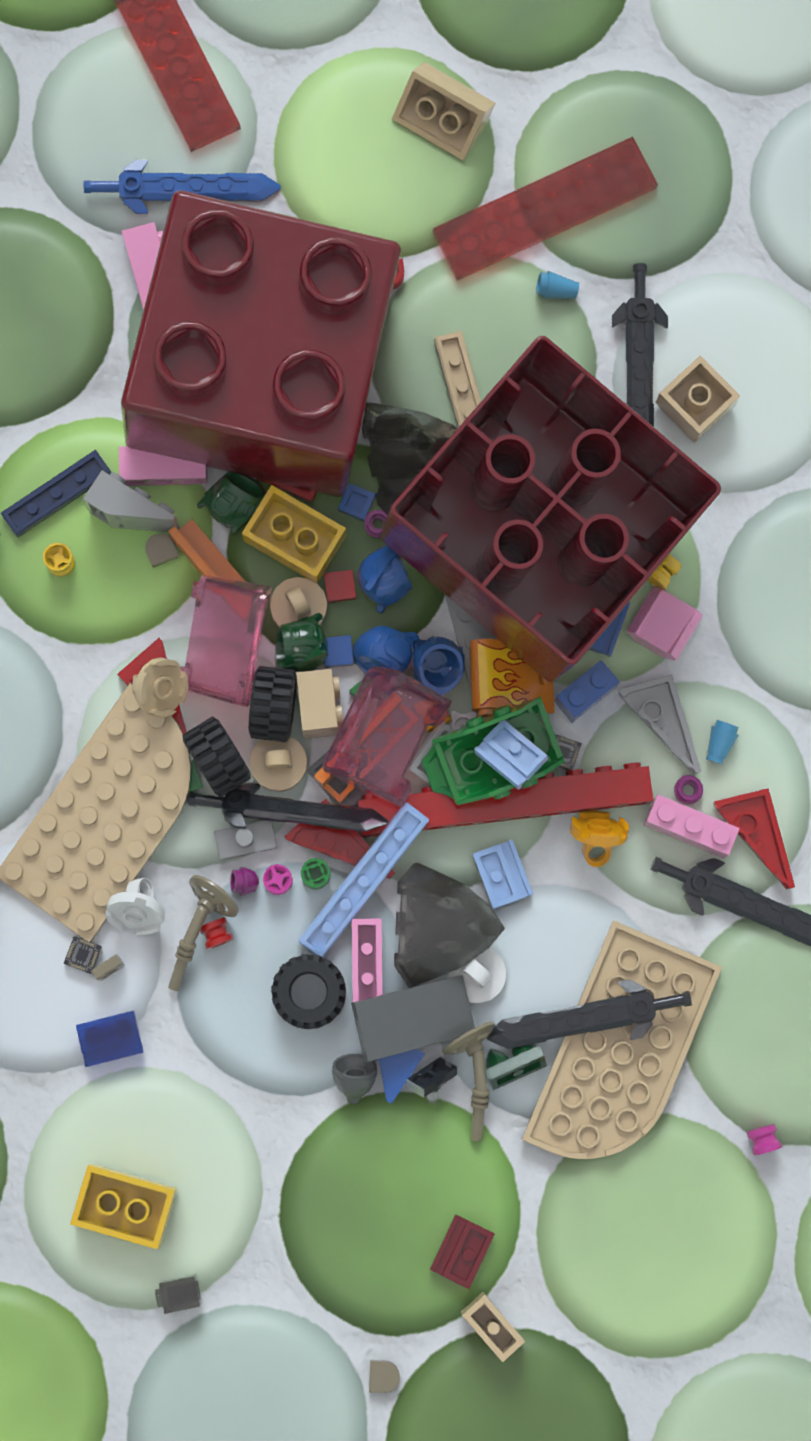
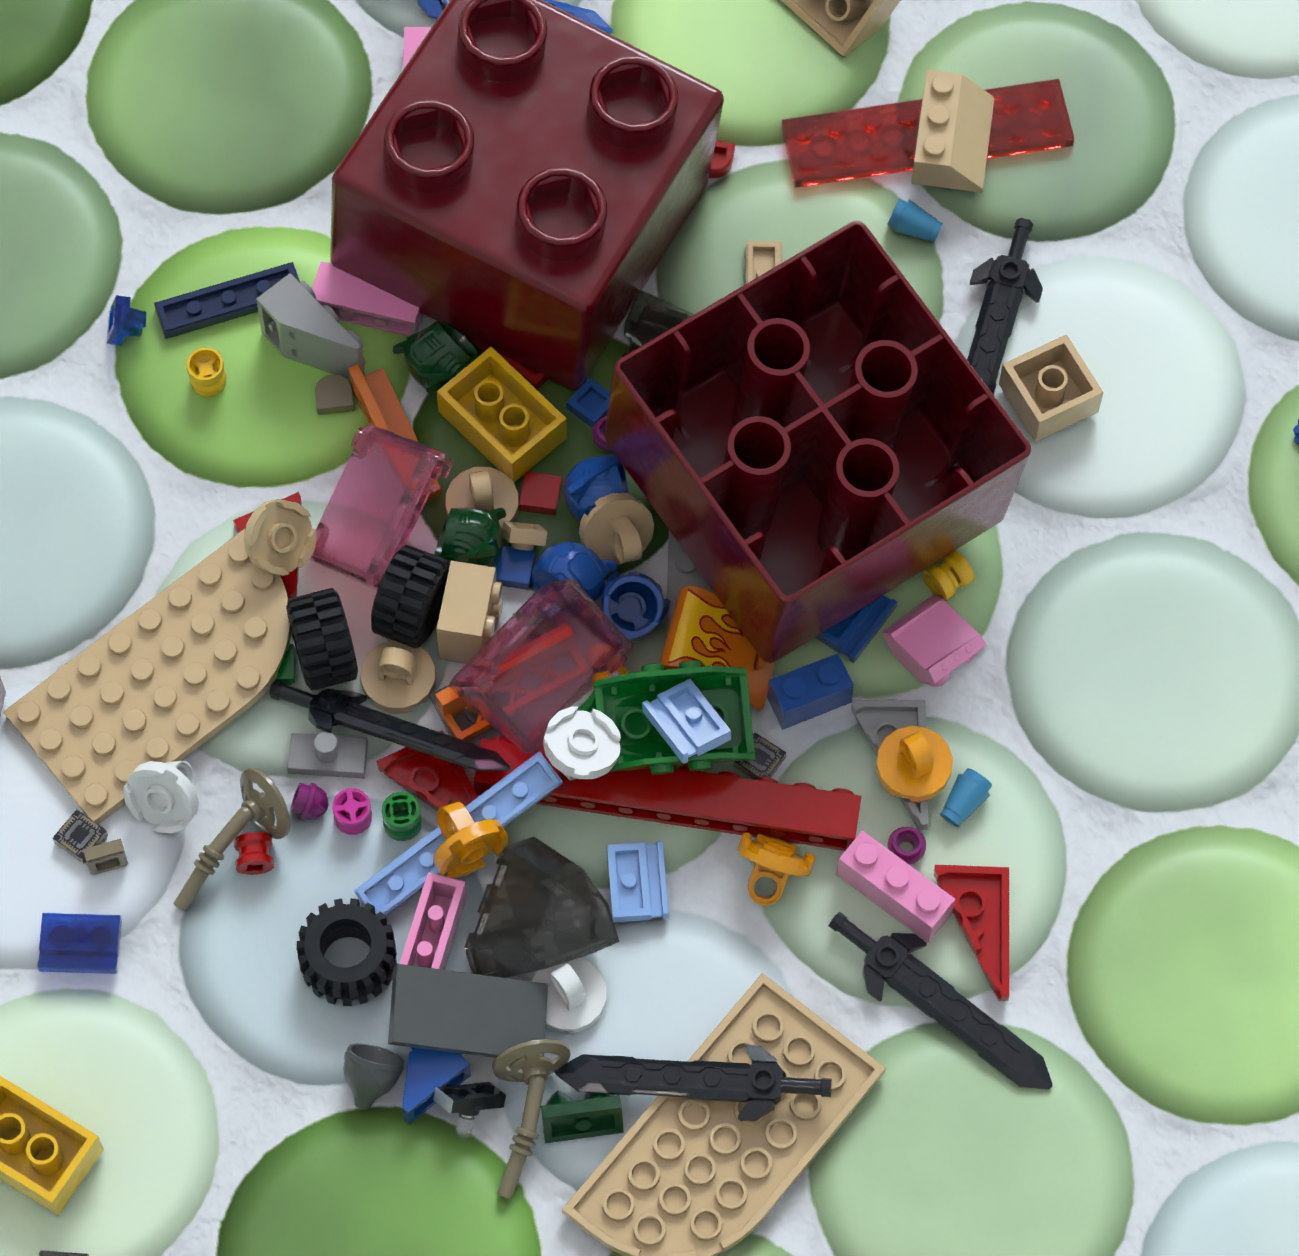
camera: 20 degrees right, 15 degrees down
none -> light orange tile [433,802,509,879]
none -> tan plate [502,521,547,551]
none -> white tile [543,706,621,781]
none -> tan tile [579,493,654,565]
none -> light orange tile [876,726,953,802]
none -> tan slope [911,70,995,193]

